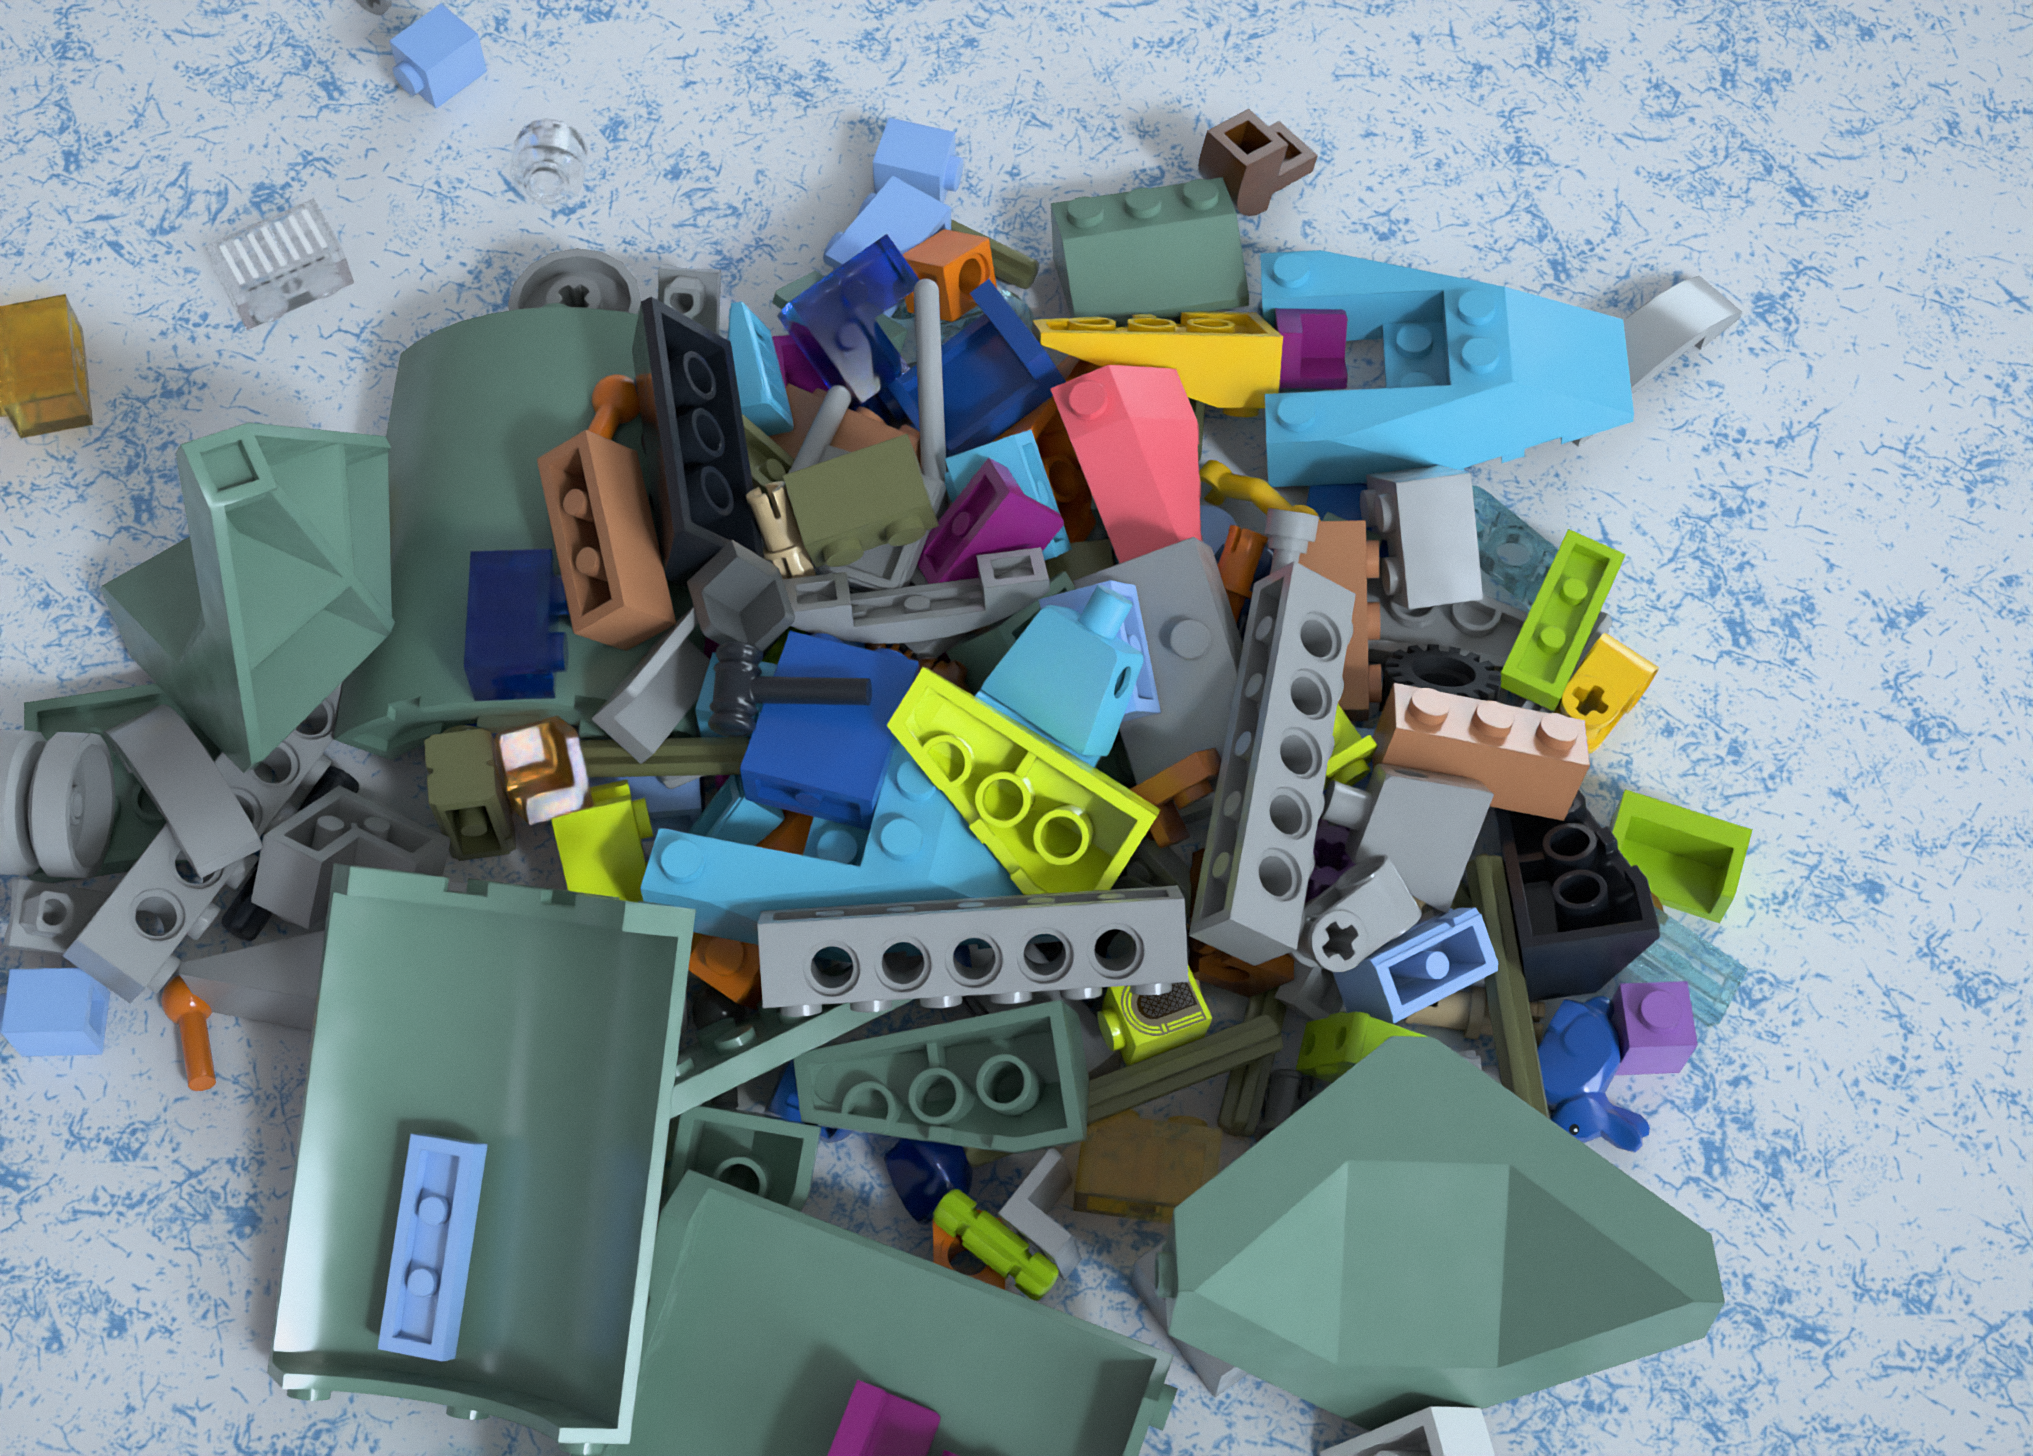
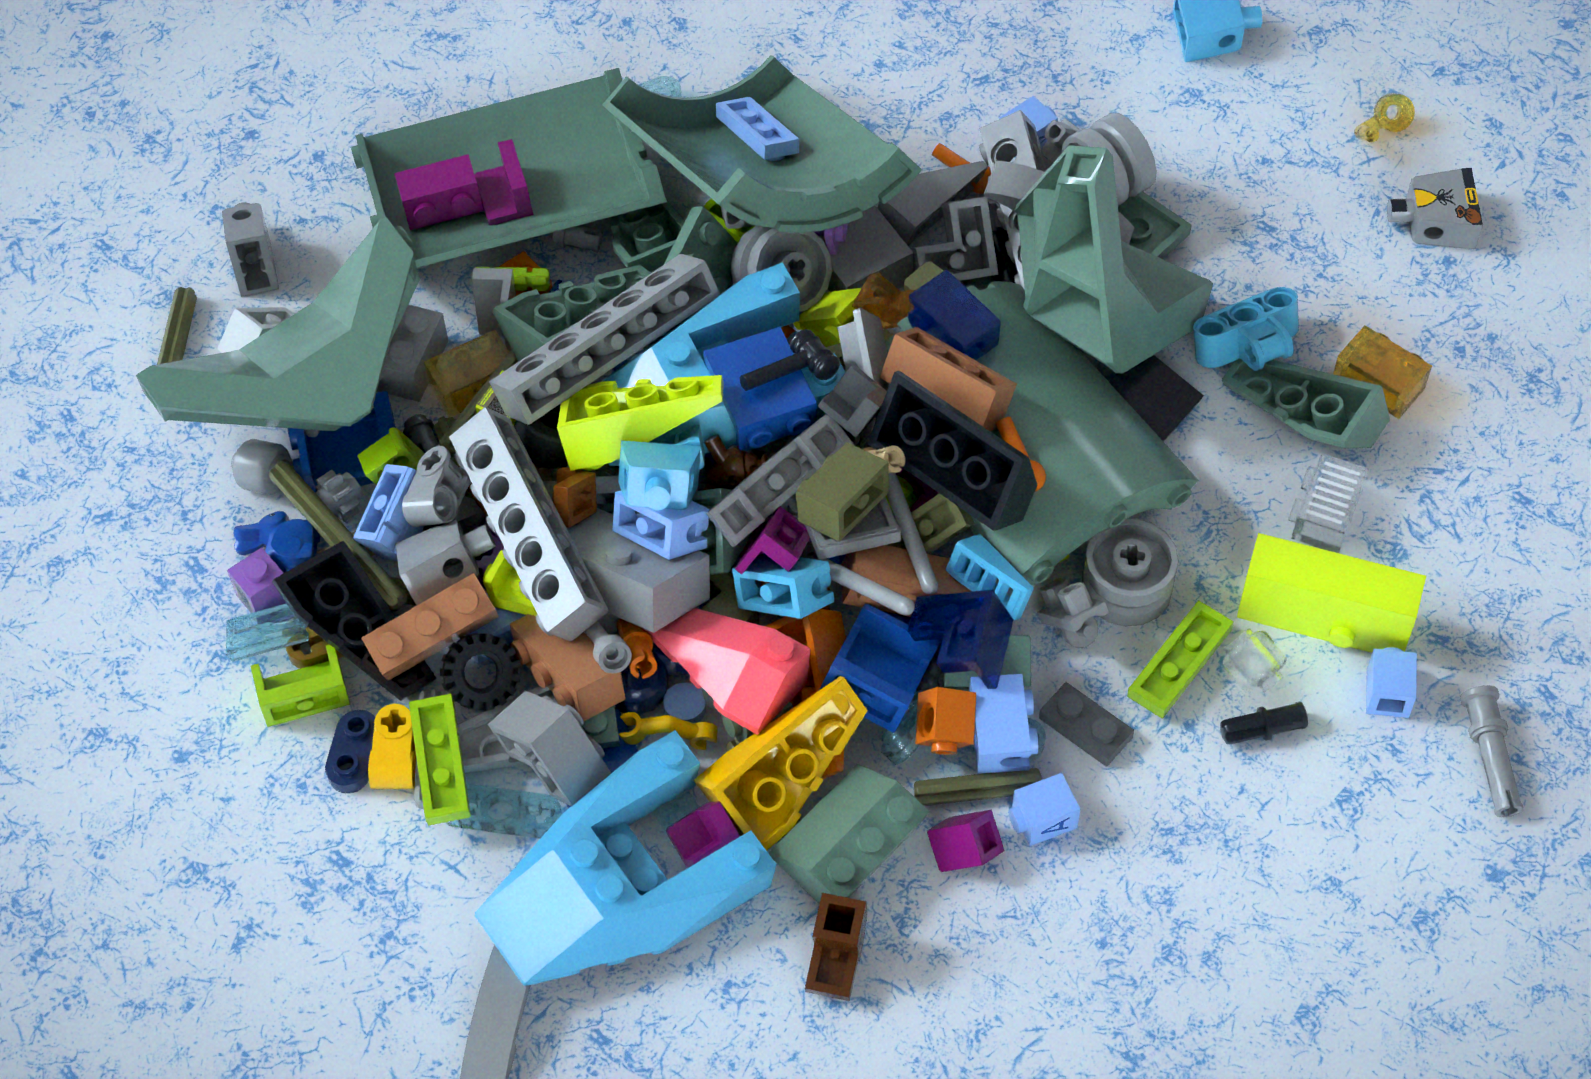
camera: 145 degrees right, 5 degrees down
none -> dark blue plate [325,710,375,793]
none -> magenta panel [927,809,1005,872]
none -> dark grey plate [1039,682,1134,767]
none -> lime plate [1127,600,1234,719]
none -> medium azure piece [1193,287,1299,371]
none -> black axle [1220,701,1308,745]
none -> sand green wedge [1222,359,1390,448]
none -> neon yellow brick [1237,533,1426,653]

